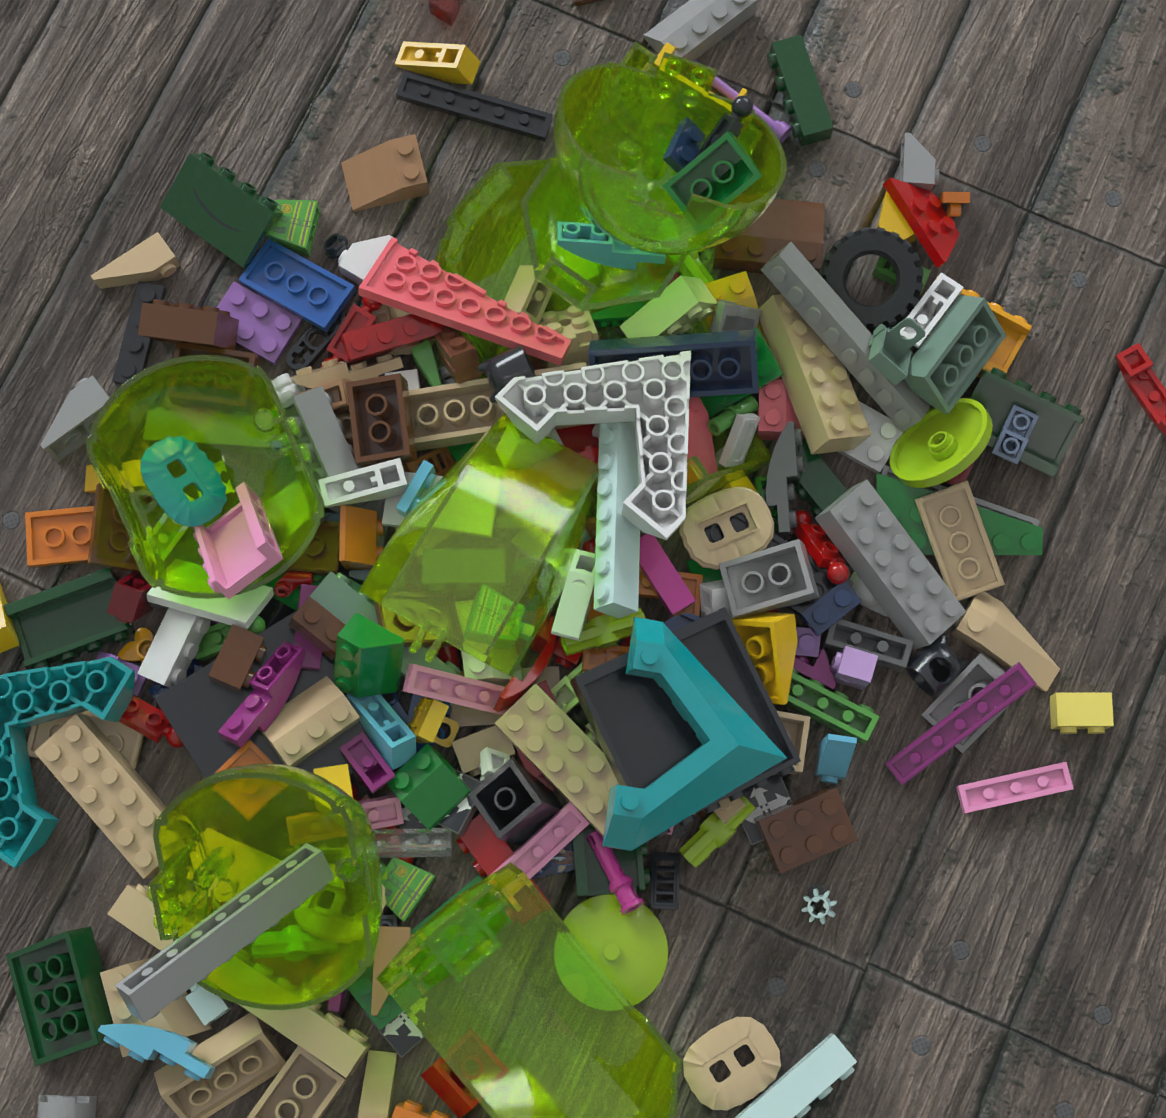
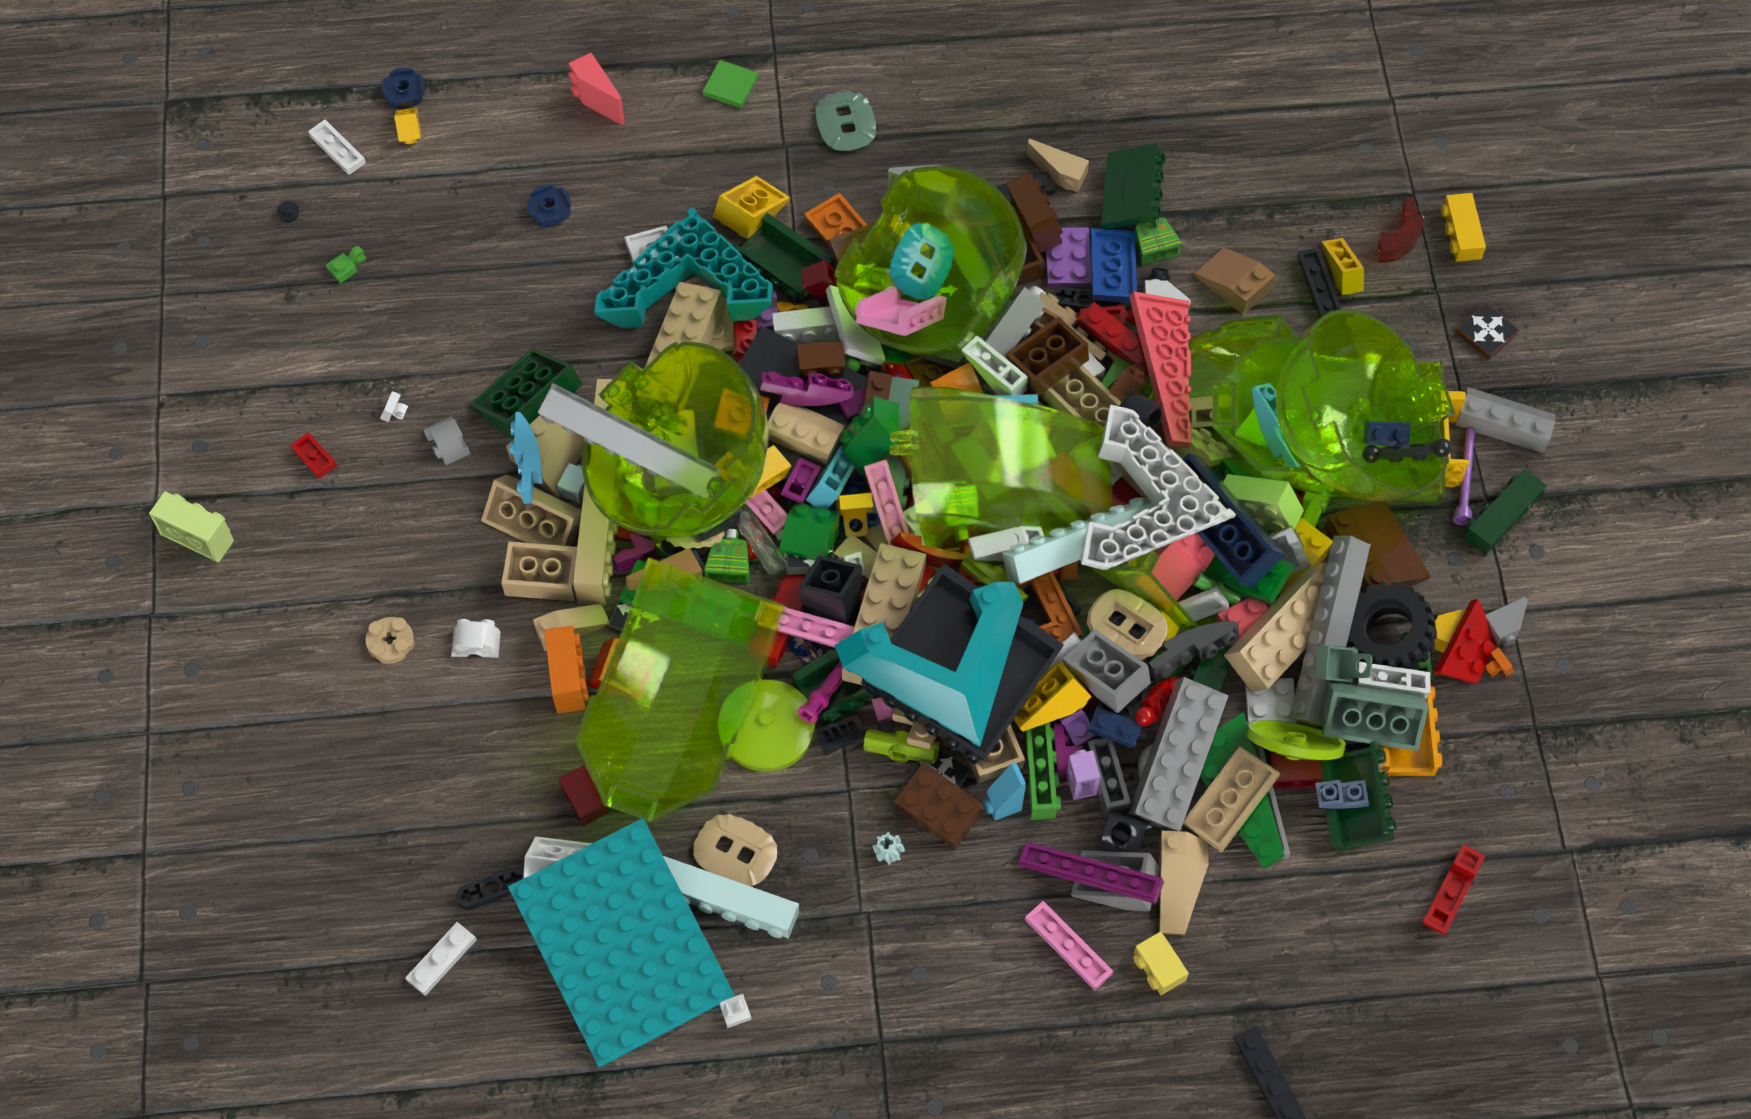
camera: 60 degrees right, 15 degrees down
dark pink tile [639,534,696,616] -> none
green slope [662,131,763,229] -> none

